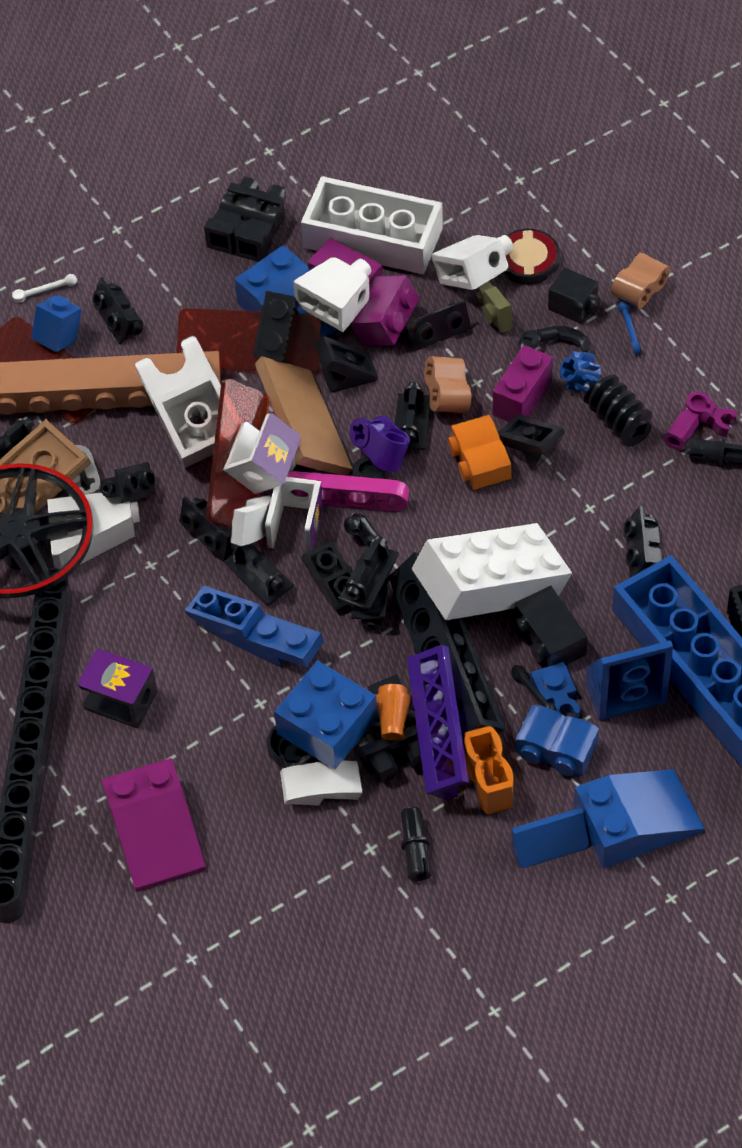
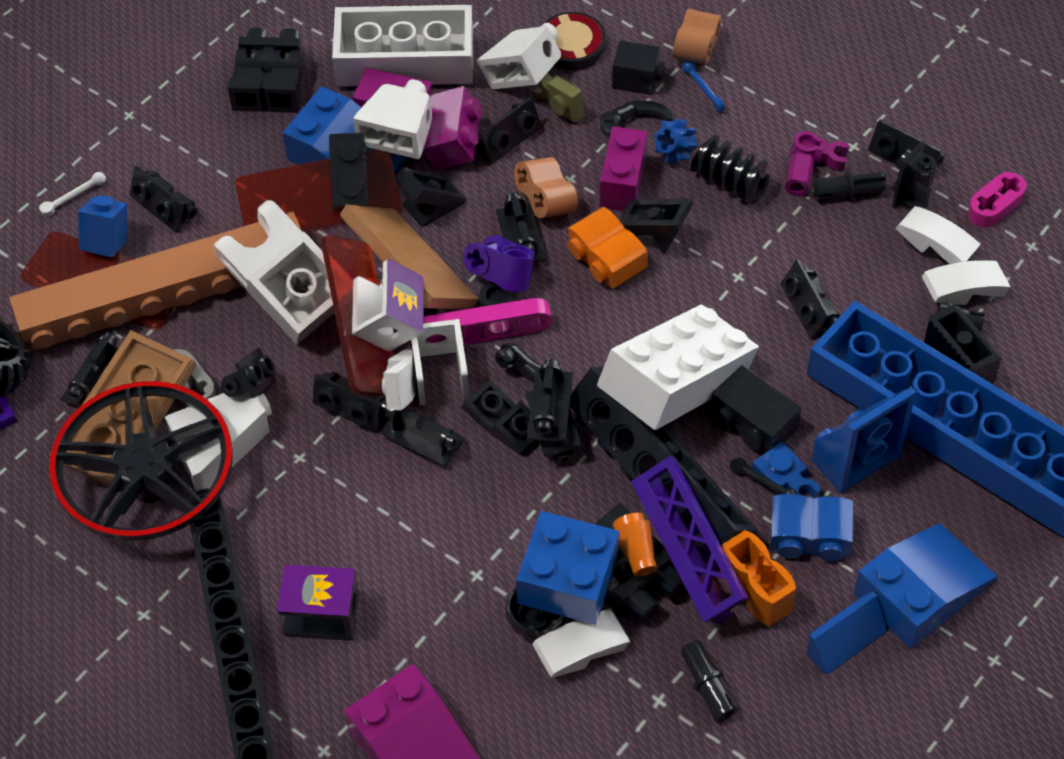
camera: 20 degrees left, 0 degrees up
blue slope [185,585,324,667] -> none

